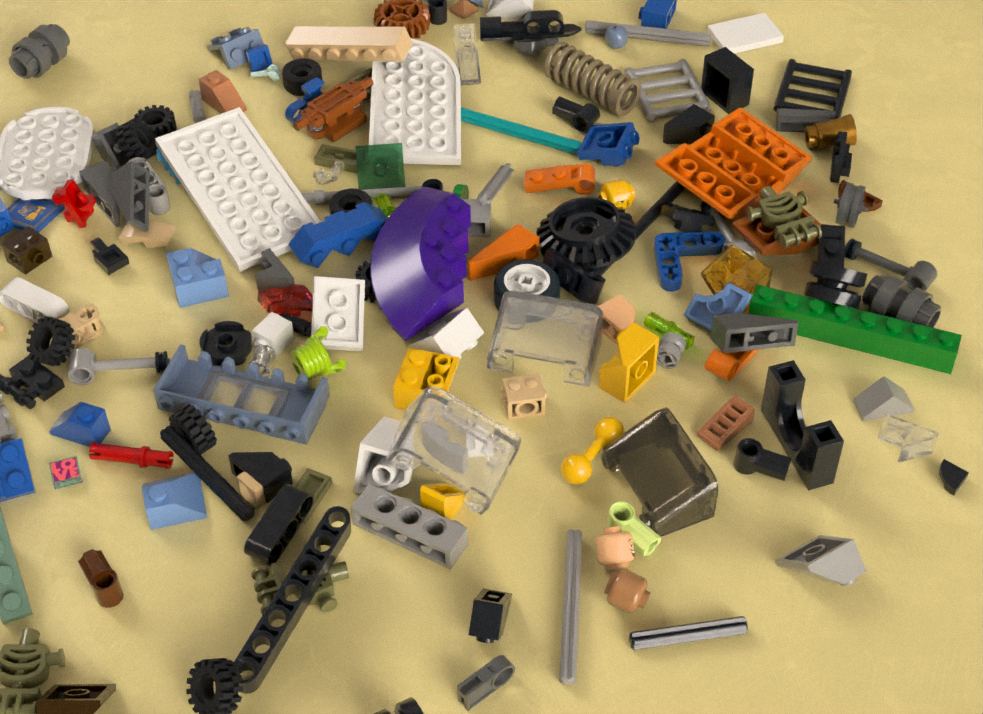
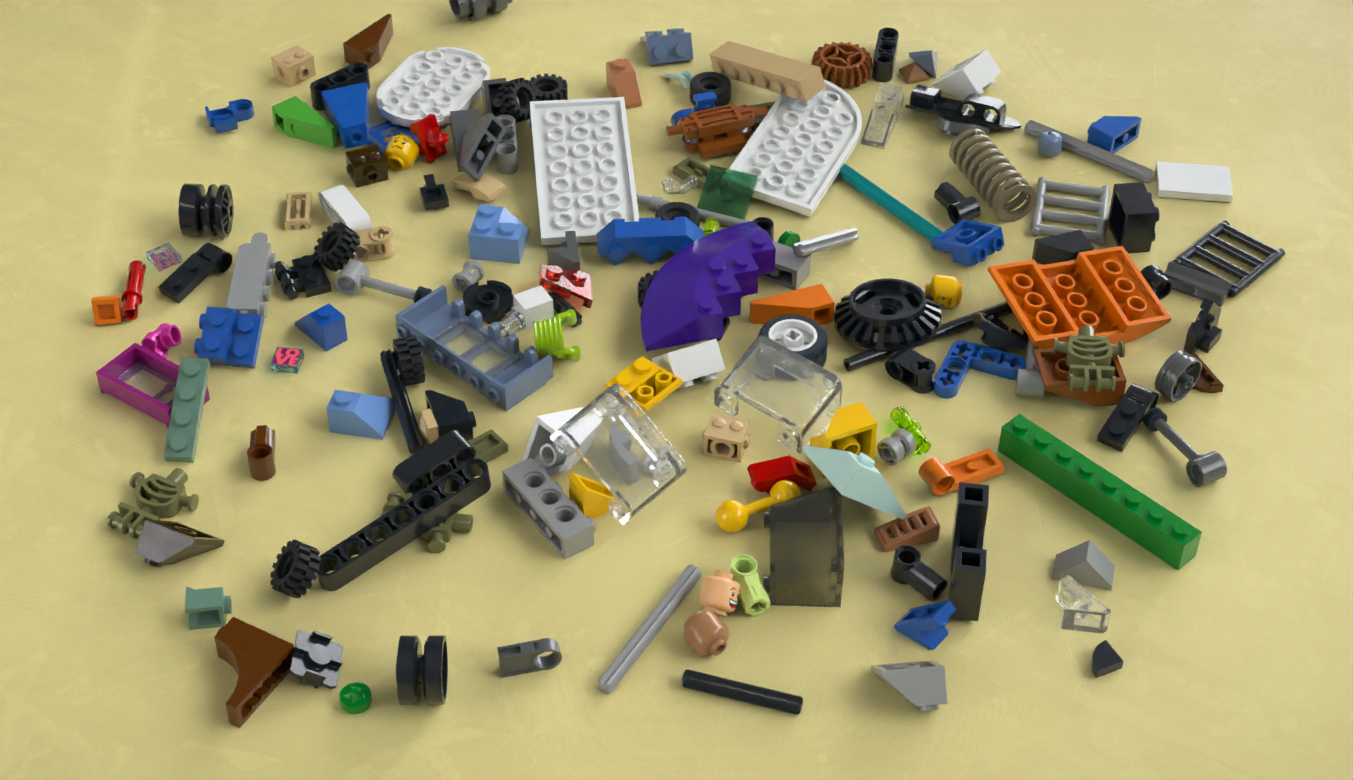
camera: 25 degrees right, 5 degrees down
red pin [89,442,174,469] -> none
light grey axle [189,89,206,123] -> none
blue plate [245,44,273,72] -> none
white tile [311,276,365,352] -> none
black slope [469,589,512,643] -> none
orange plate [525,163,595,195] -> none
black plate [542,248,606,305] -> none
light nougat slope [594,294,636,345] -> none
medium blue tile [683,282,753,331] -> none
clear yellow slope [701,245,773,313] -> none
dark grey slope [710,313,799,353] -> none
pearl gold plant [804,114,857,148] -> none
black wheel [804,261,868,309] -> none
dark grey piece [862,274,941,328] -> none
none -> yellow head [384,135,419,171]
none -> light grey bush [452,261,485,293]
none -> red slope [747,455,817,494]
none -> light aqua slope [803,446,907,520]
none -> black piece [885,347,936,394]
none -> blue slope [894,600,956,650]
none -> black wheel [1141,265,1173,300]

